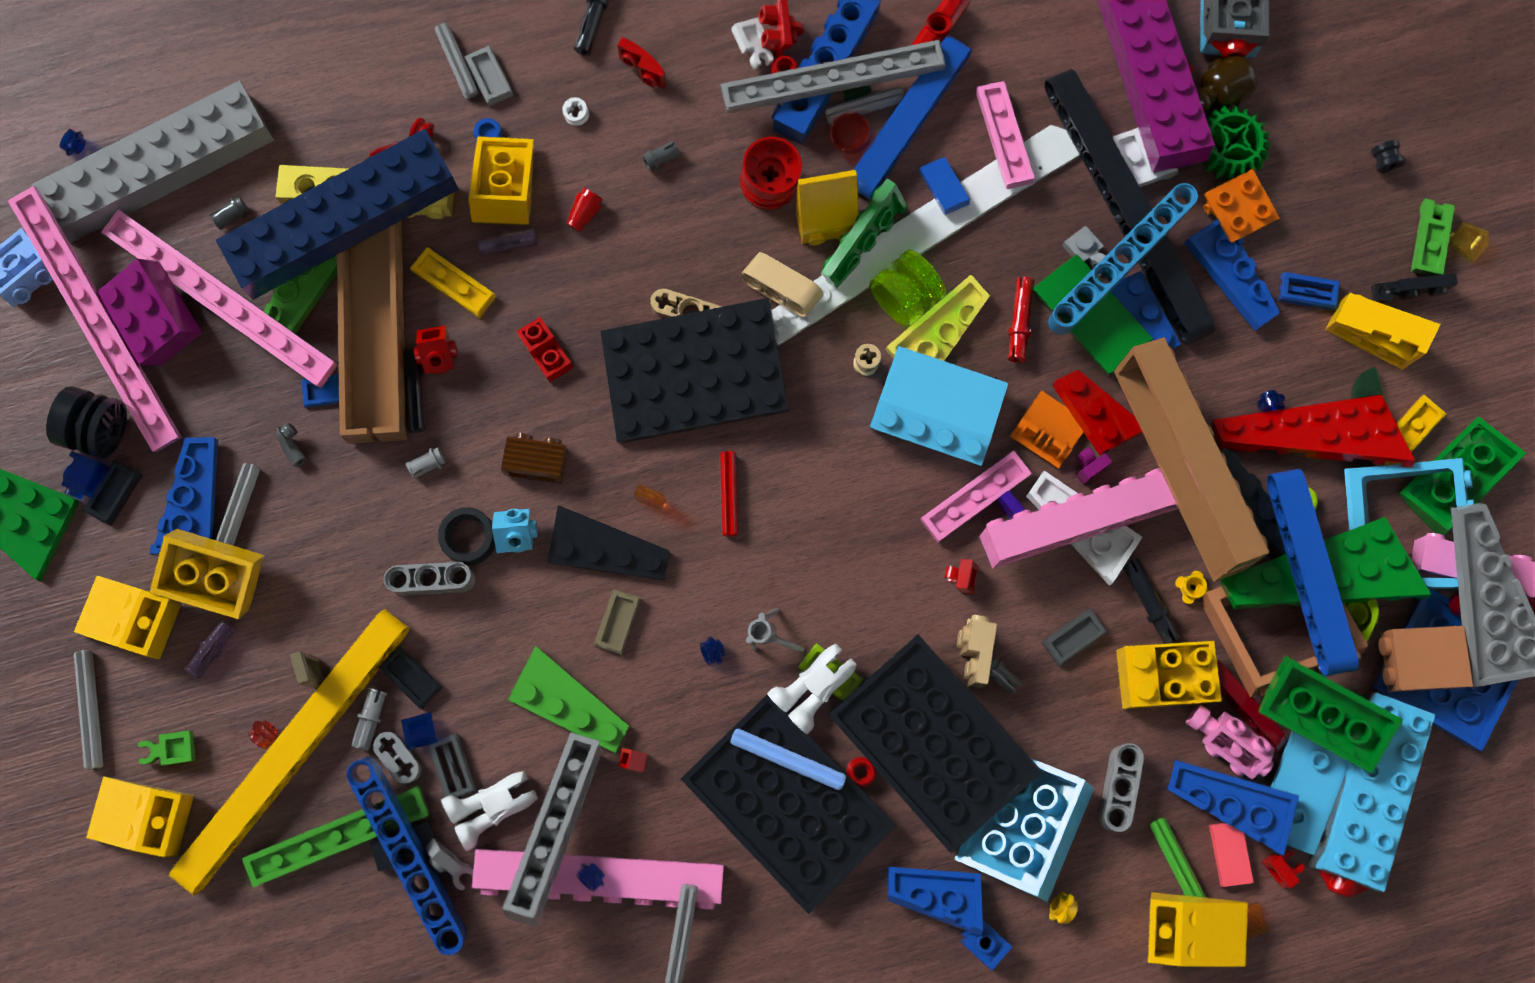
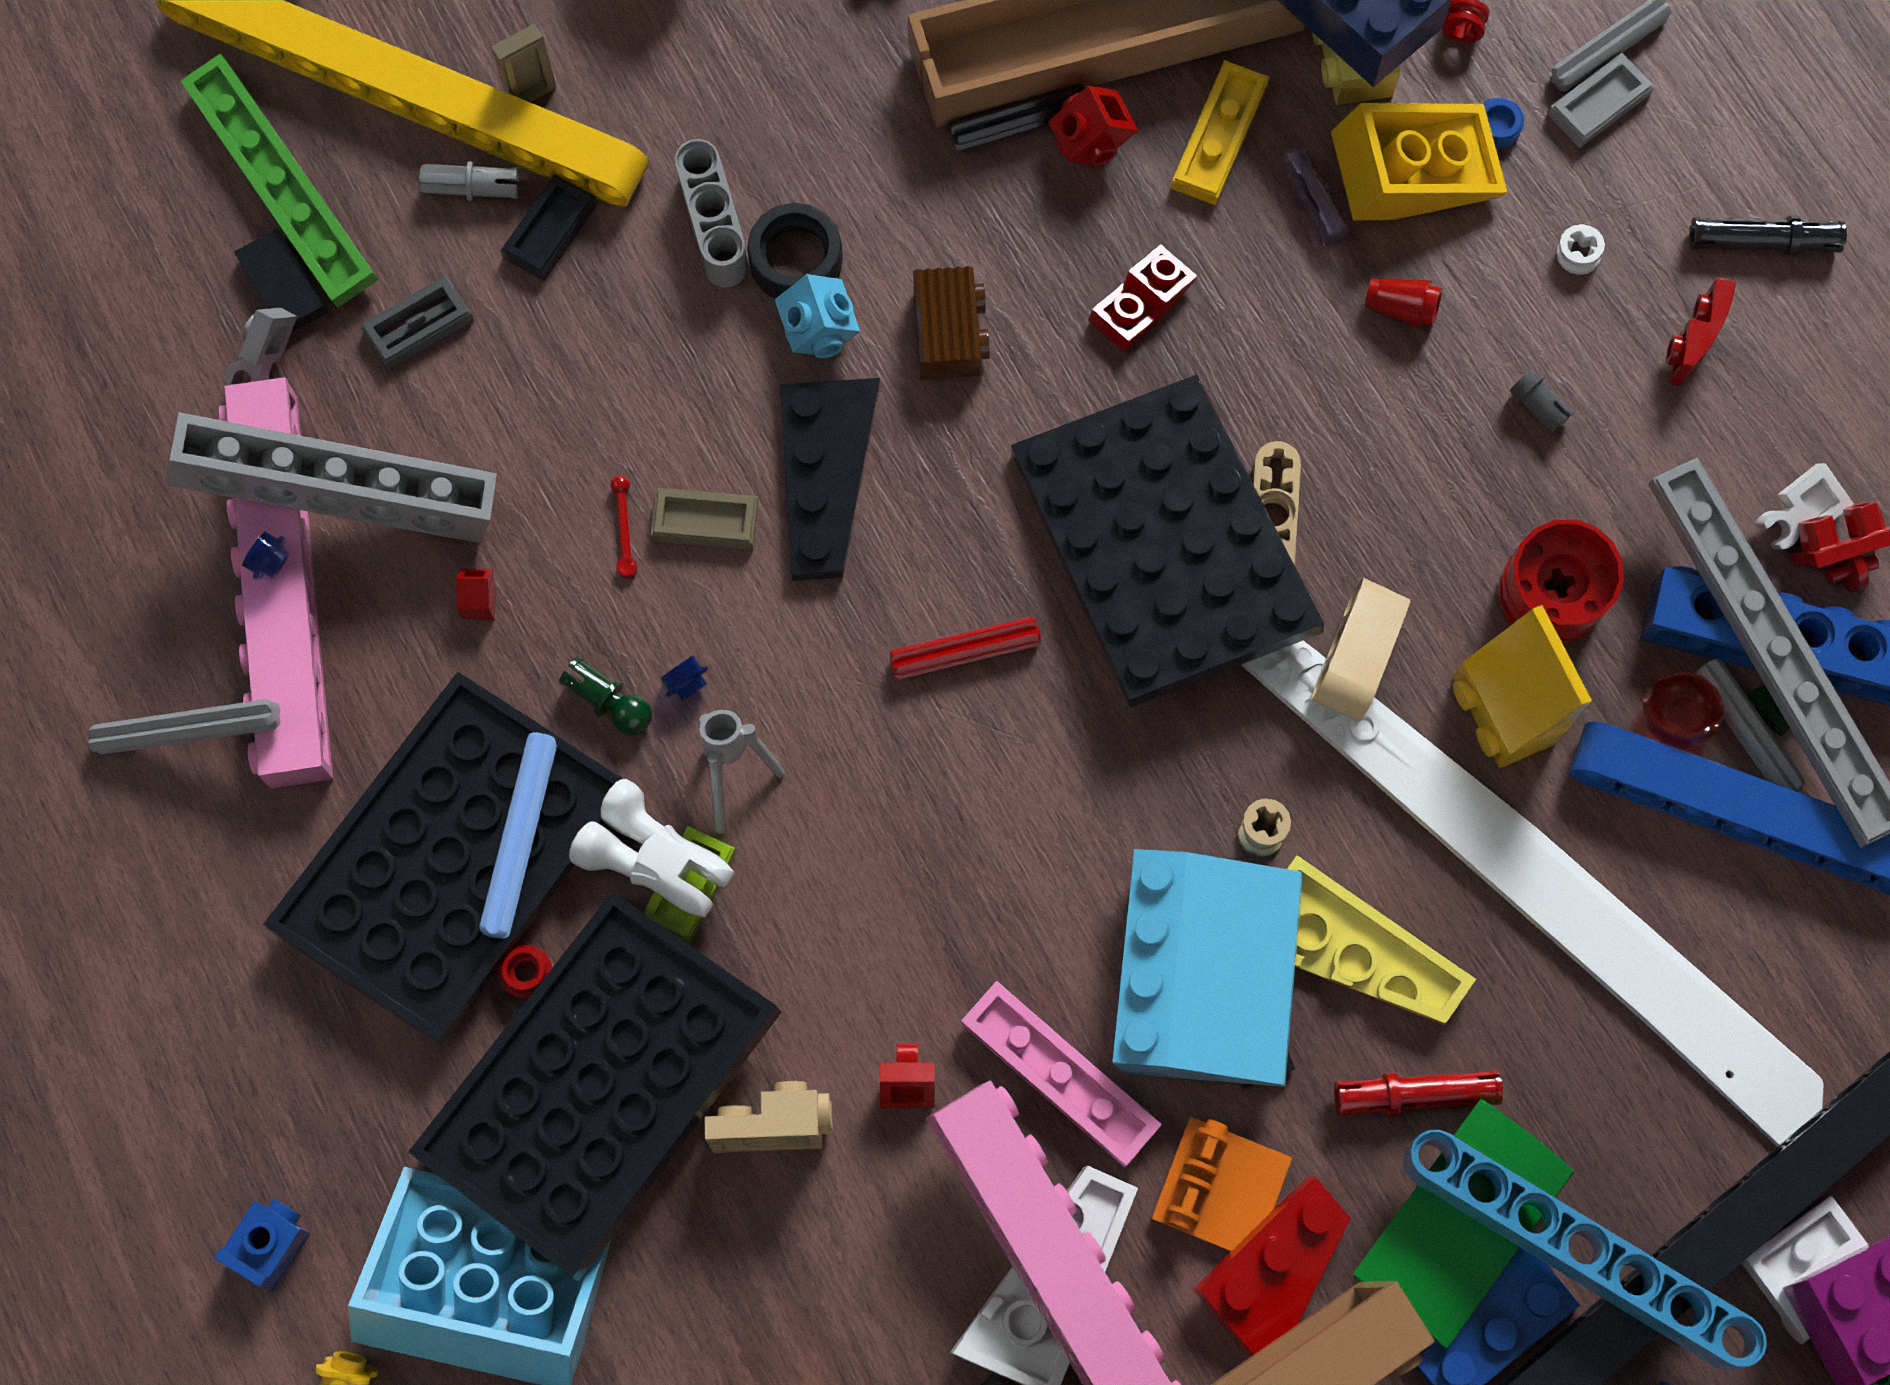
camera: 80 degrees right, 5 degrees down
clear red plate [248,721,278,749] -> none
blue beam [346,757,467,955] -> none
light grey beam [373,732,422,784] -> none
clear blue plate [401,712,438,750] -> none
light grey pin [406,448,446,479] -> none
white piece [441,771,538,851] -> none
bright green wing [508,646,630,753] -> none
clear orange tile [634,485,666,511] -> none
red plate [771,55,799,74] -> none
green wing [821,179,908,288] -> none
clear neon green wheel [869,249,946,327] -> none
blue wing [888,867,983,936] -> none
blue tile [920,157,970,215] -> none
bright pink plate [976,81,1035,189] -> none
dark grey pin [989,657,1023,695] -> none
dark purple tile [996,491,1025,519] -> none
dark grey tile [1041,608,1108,667] -> none
light grey plate [1063,226,1106,276] -> none
magenta tile [1076,447,1112,484] -> none
none -> dark green pin [559,656,652,735]
none -> red hinge [610,475,638,579]

